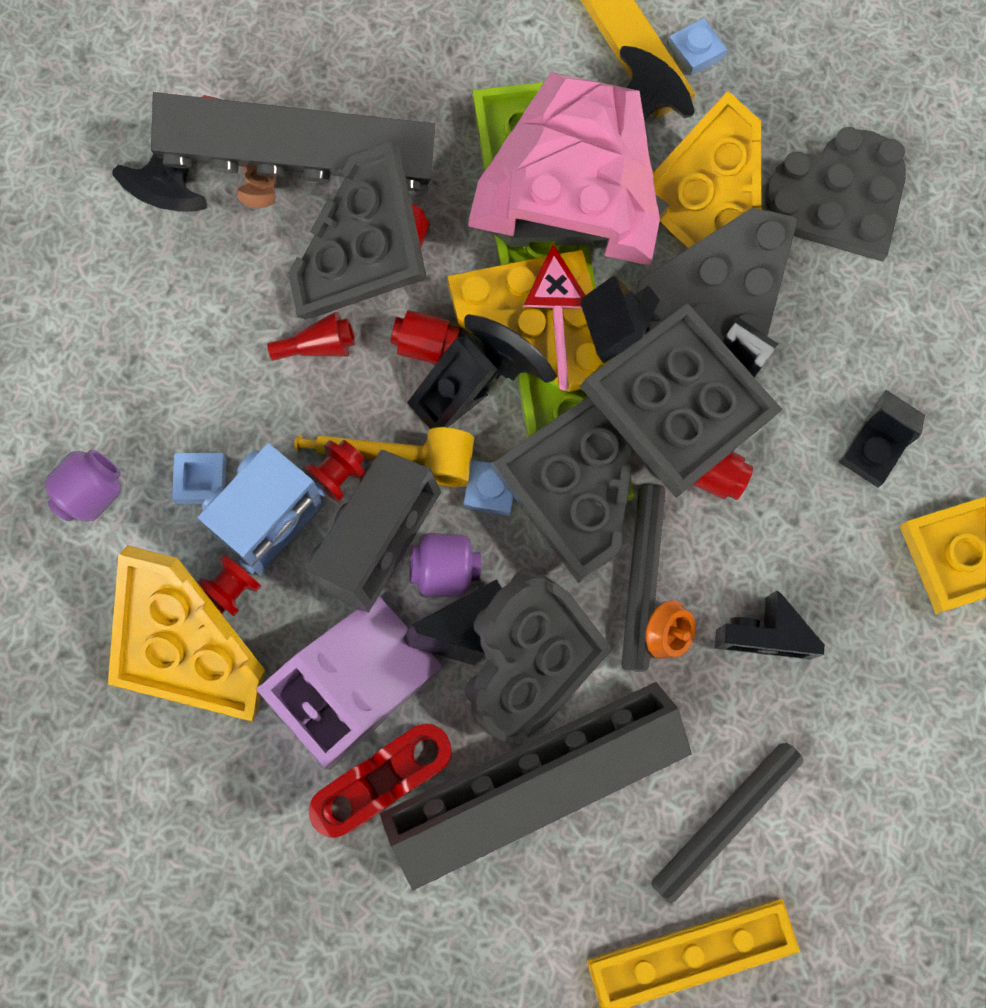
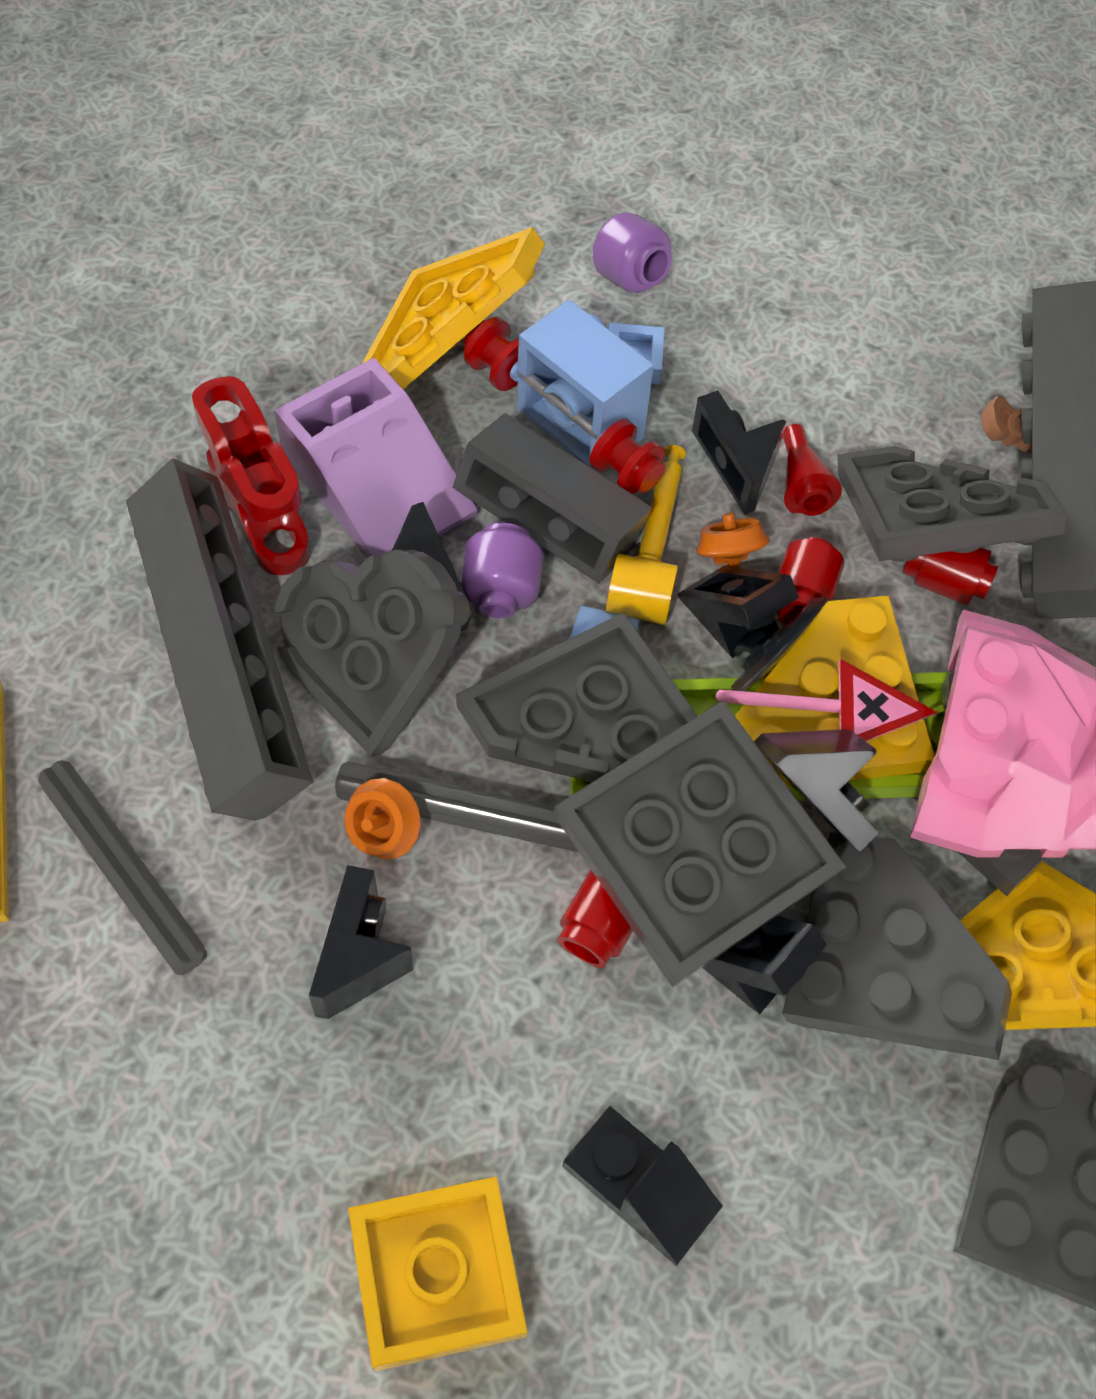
camera: 100 degrees right, 15 degrees down
black piece [112,154,208,212] -> none
none -> black slope [692,391,786,515]
none -> orange hat [696,513,770,568]

